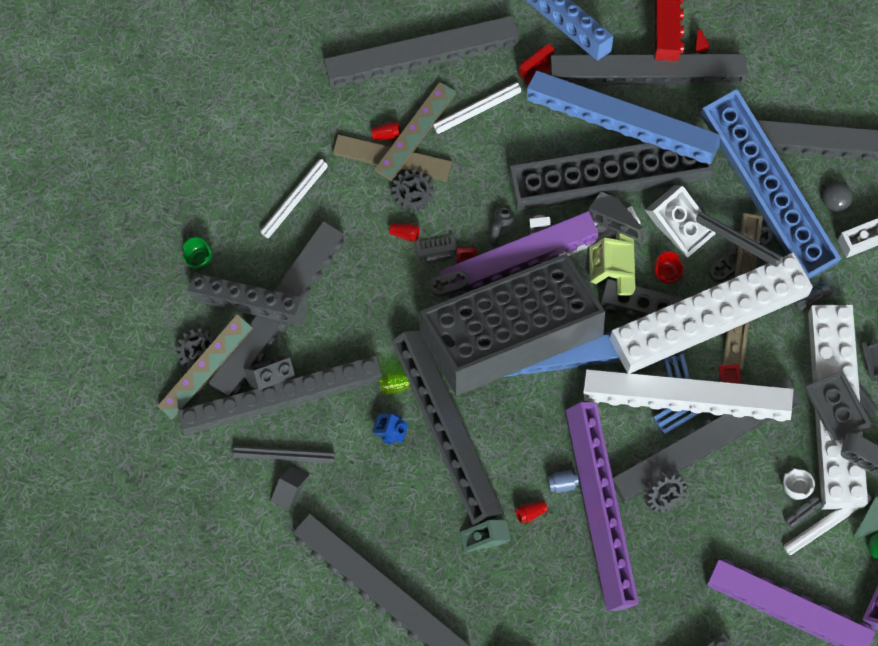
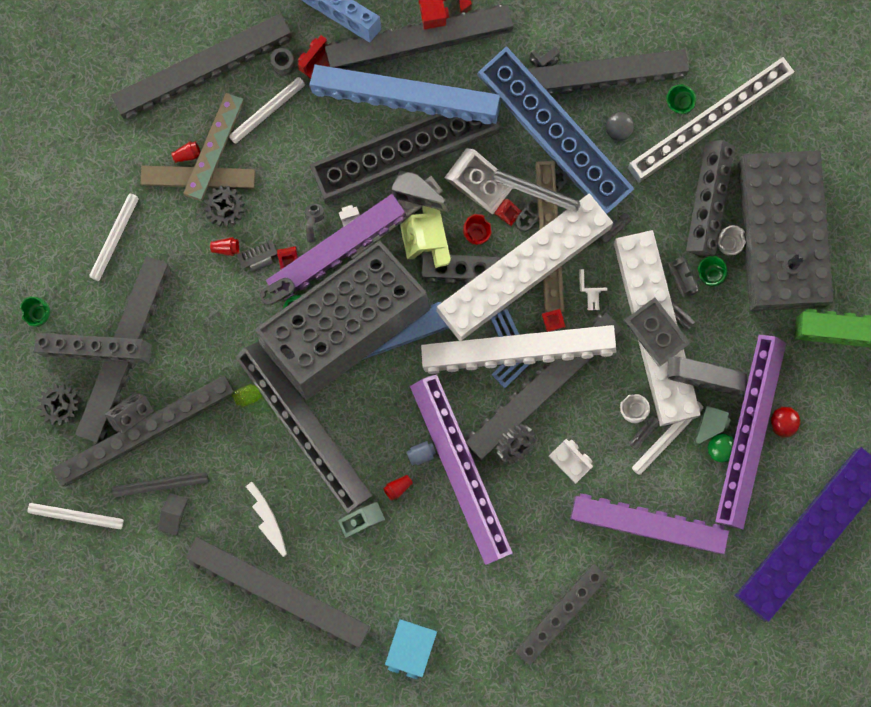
camera: 15 degrees left, 10 degrees up
tile [158,314,254,420] -> none
blue brick [372,413,409,445] -> none
none -> white axle [28,503,124,529]
none -> white slope [246,482,287,557]
none -> dark grey piece [271,48,295,76]
none -> red slope [494,199,522,226]
none -> dark grey bracket [530,46,560,68]
none -> white bracket [549,439,593,484]
none -> white bracket [579,269,607,310]

